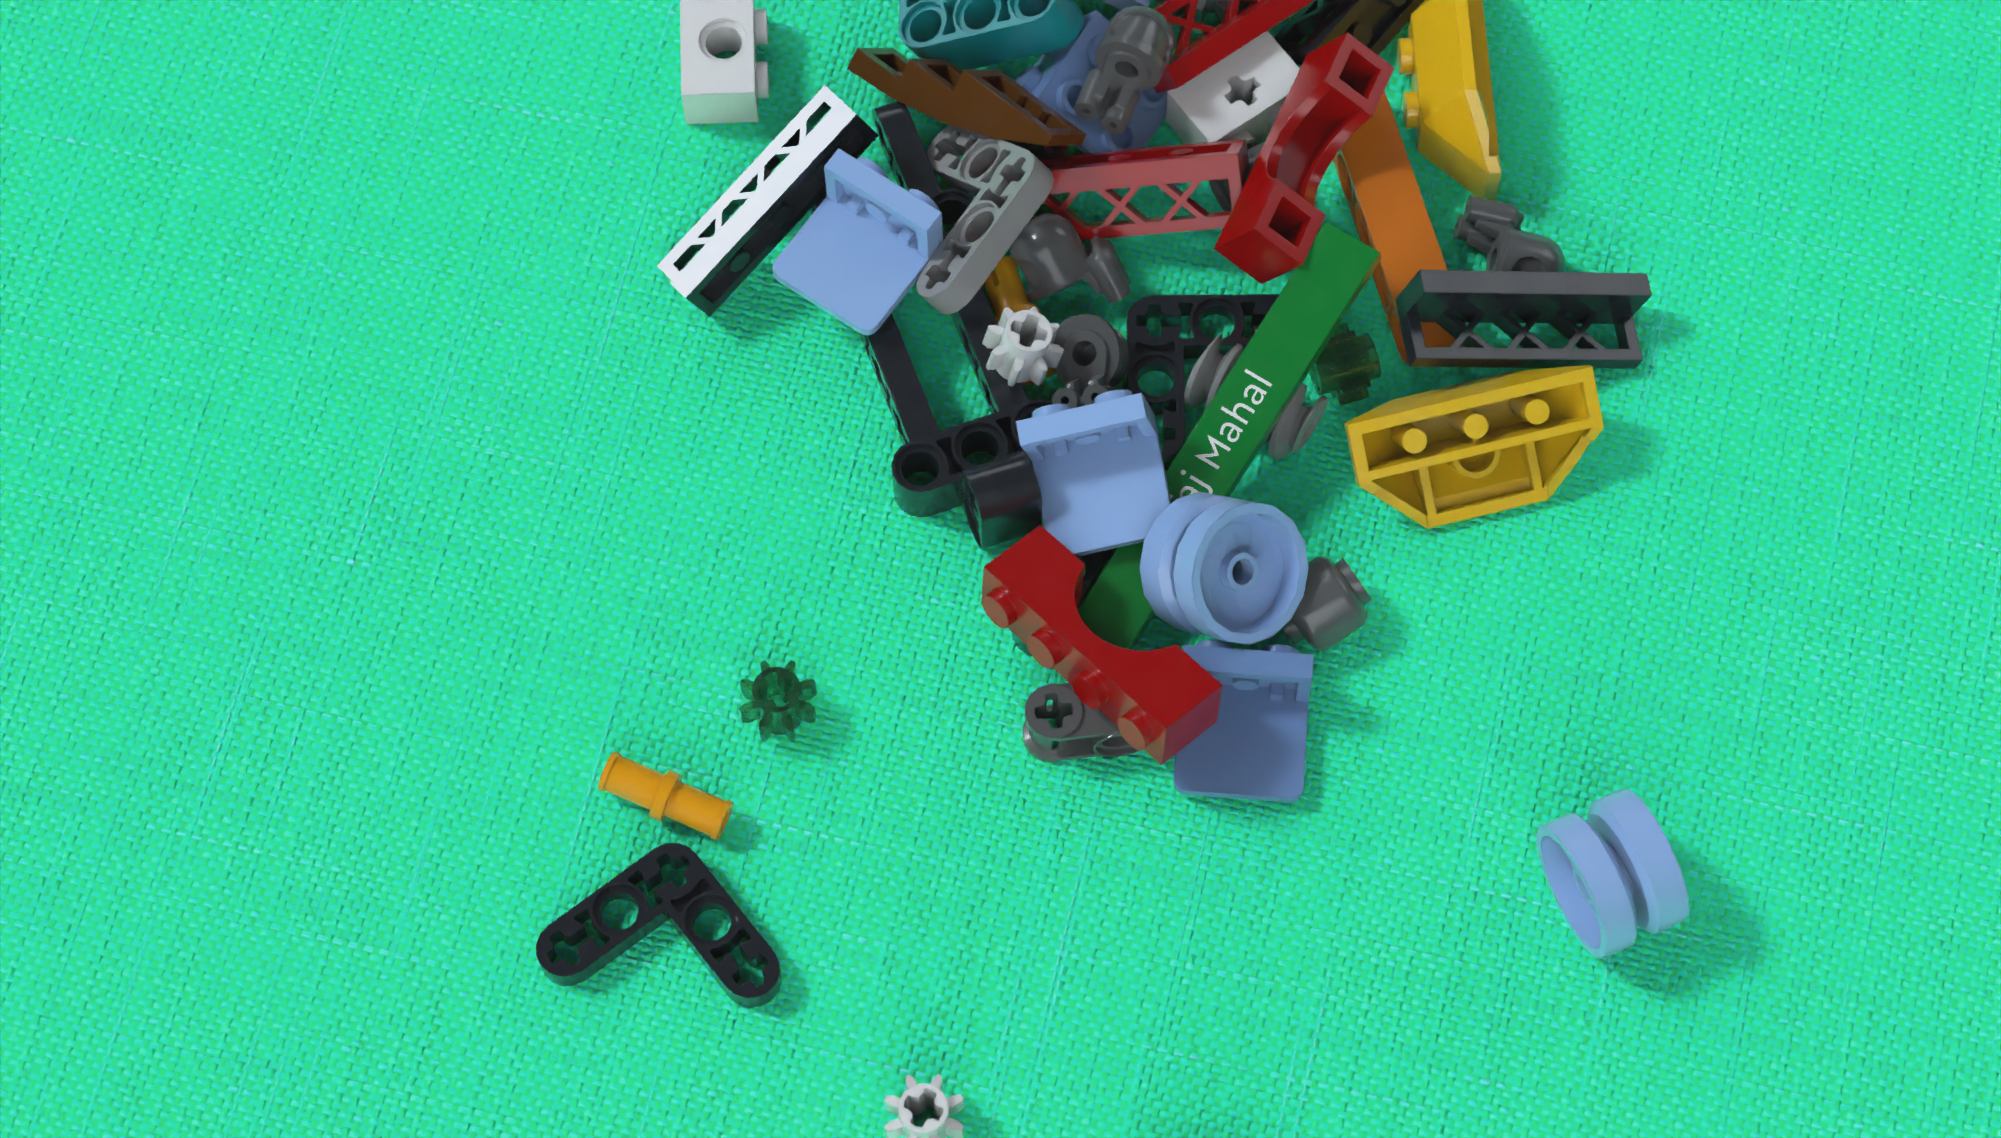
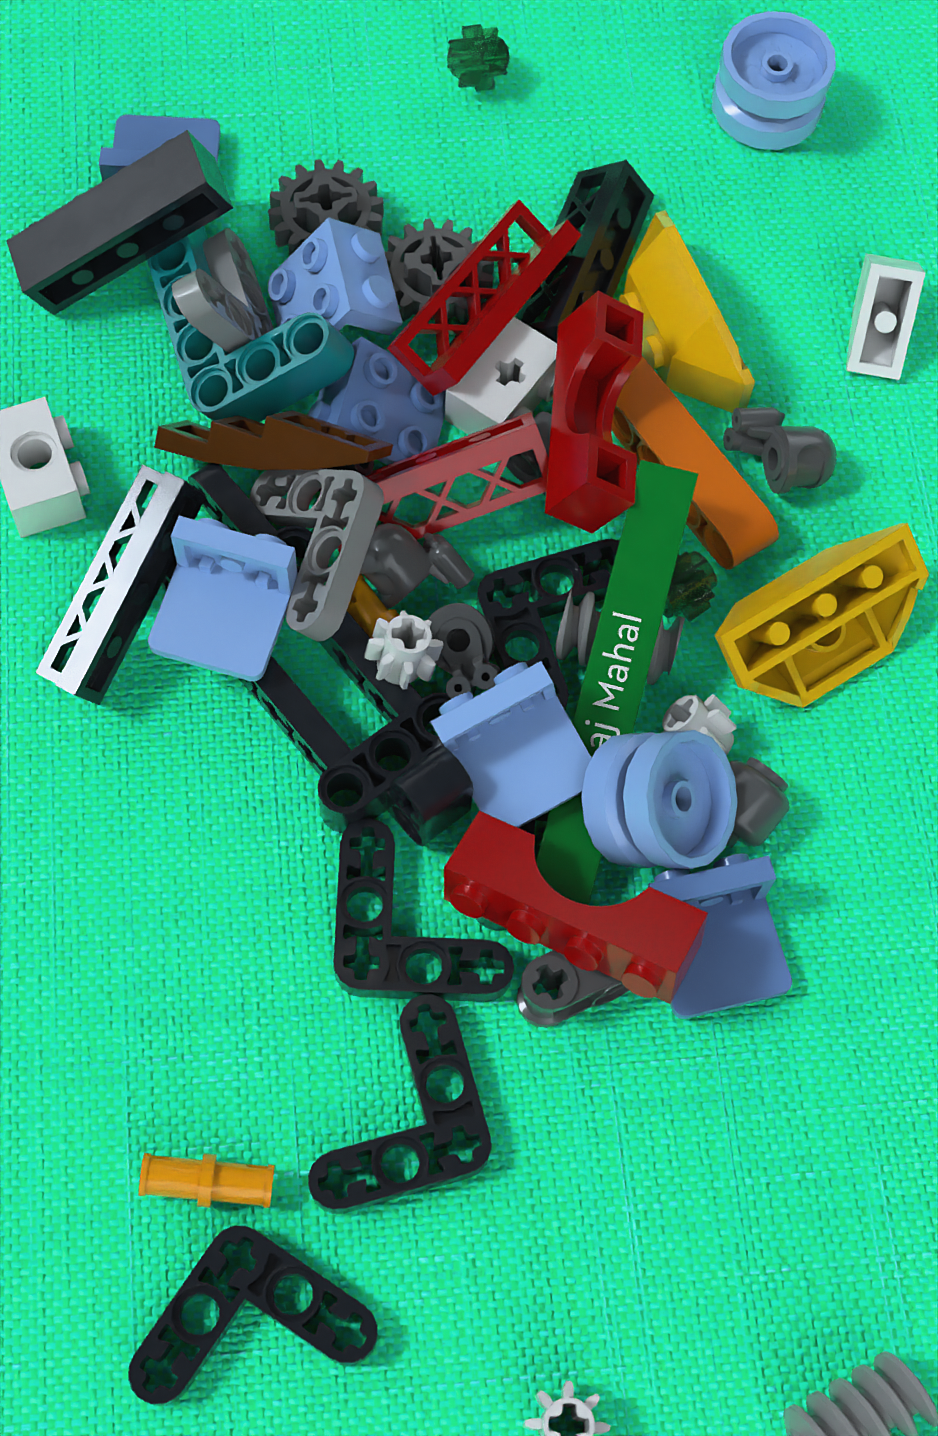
camera: 25 degrees left, 0 degrees up
clear green gear [739,660,817,742] -> none
dark grey piece [1074,5,1175,134] -> none
black fence [1395,270,1652,369] -> none
none -> black beam [308,994,491,1214]
none -> black beam [333,818,514,1002]
none -> white gear [661,694,737,755]
none -> slope [846,253,926,380]

